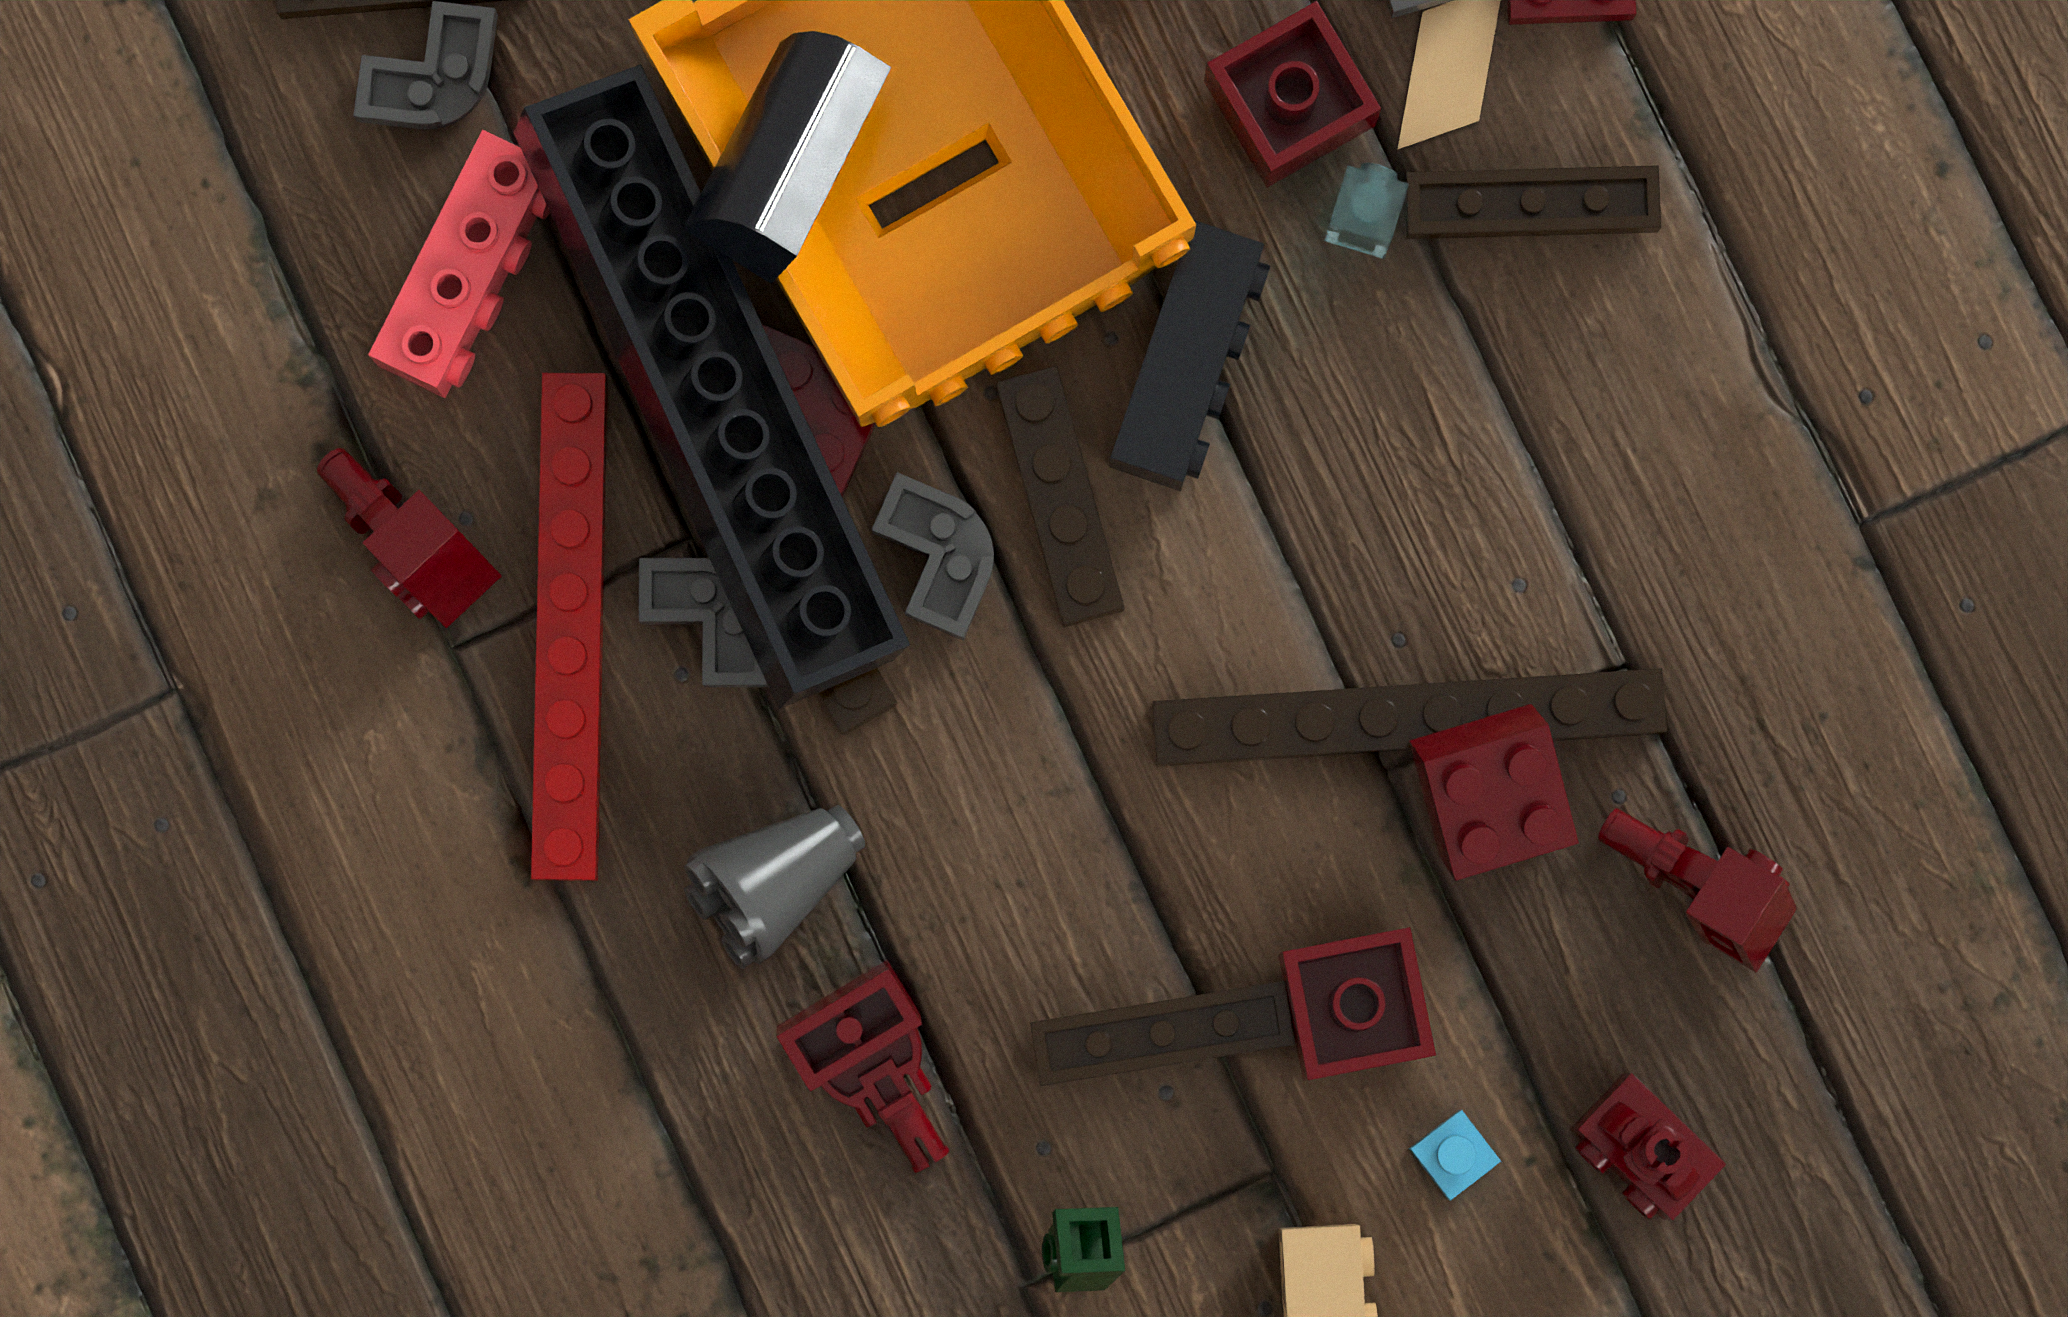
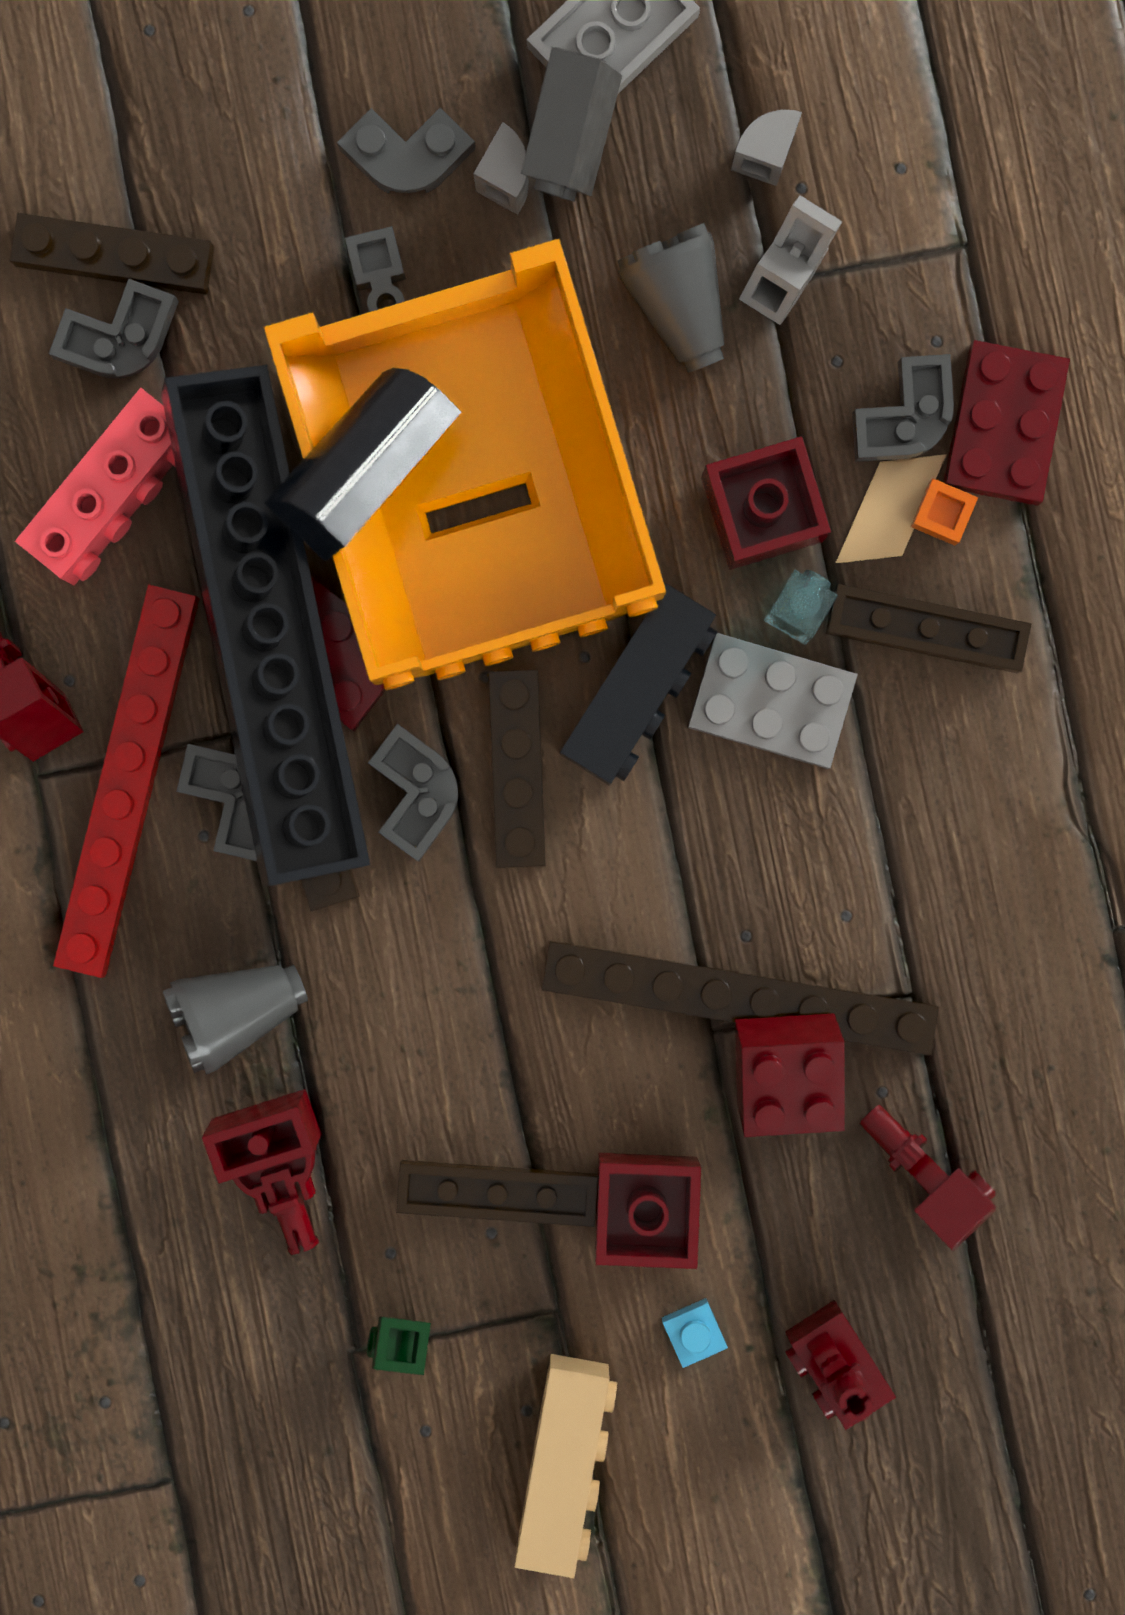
camera: 15 degrees right, 5 degrees up
none -> light grey plate [687,633,858,769]
none -> orange plate [910,478,978,546]

